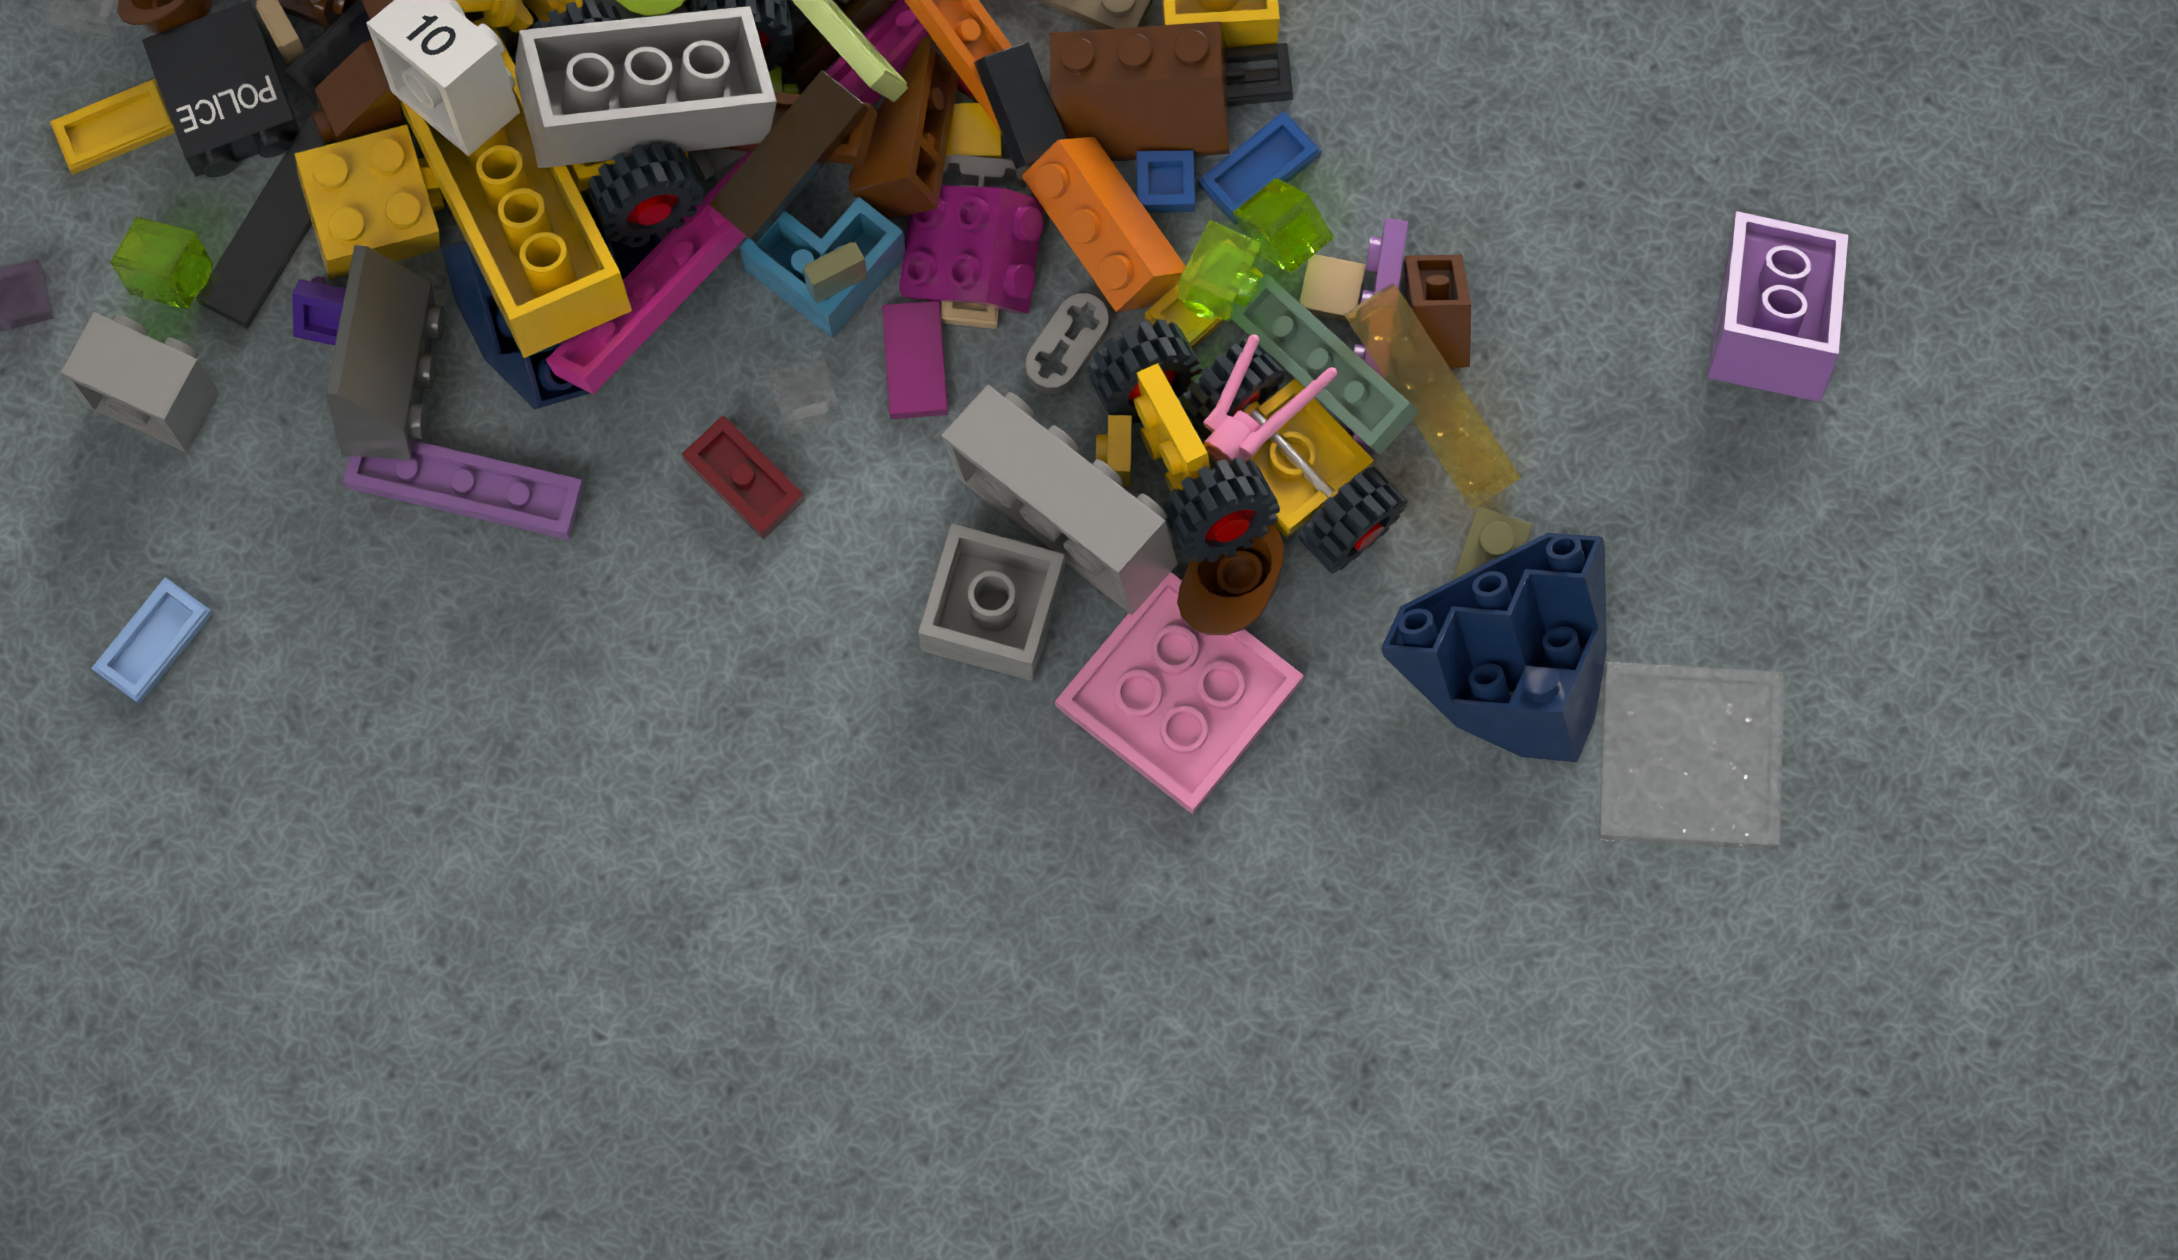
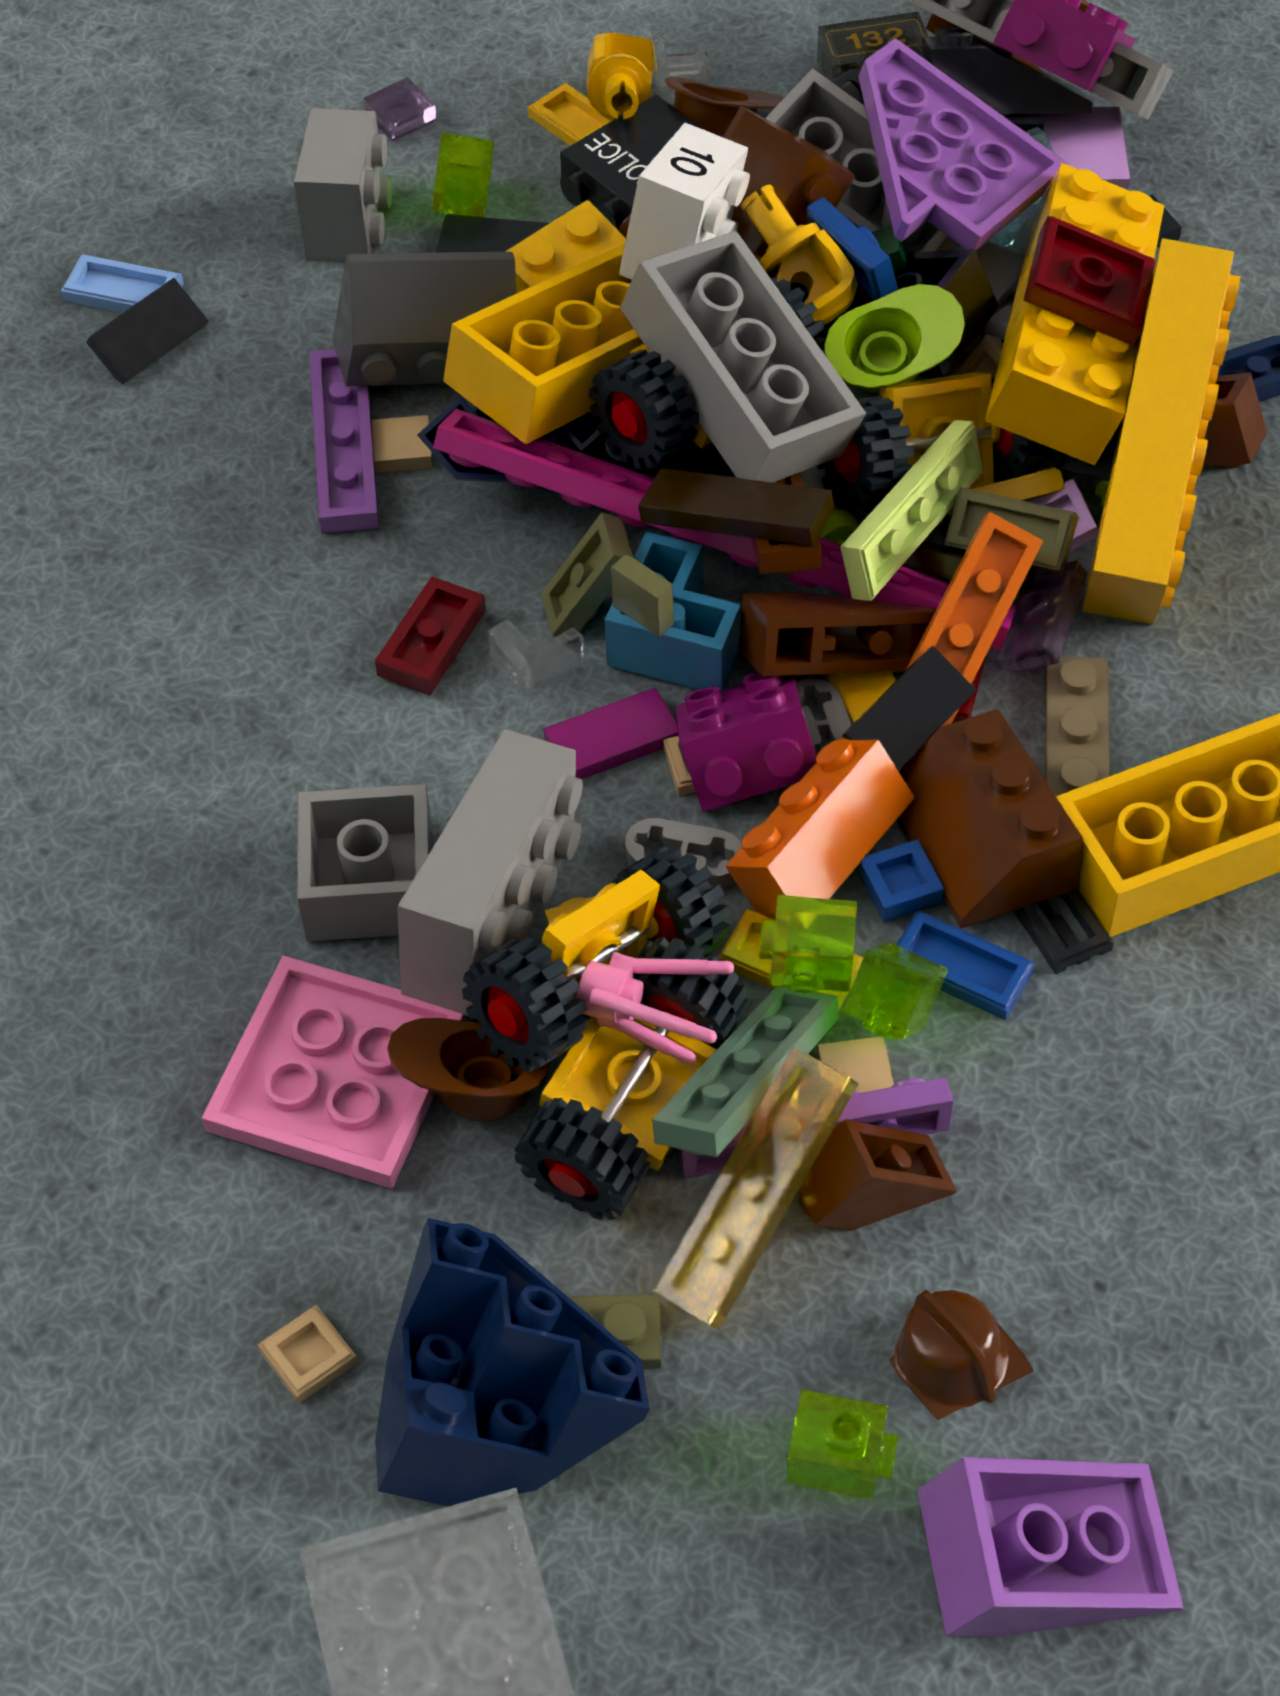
camera: 70 degrees right, 20 degrees down
none -> black tile [86,278,209,384]
none -> tan tile [257,1305,358,1404]
none -> tan tile [372,415,433,473]
none -> olive plate [541,512,633,640]
none -> yellow piece [586,33,655,119]
none -> clear neon green brick [786,1389,899,1500]
none -> reddish brown piece [889,1290,1034,1420]

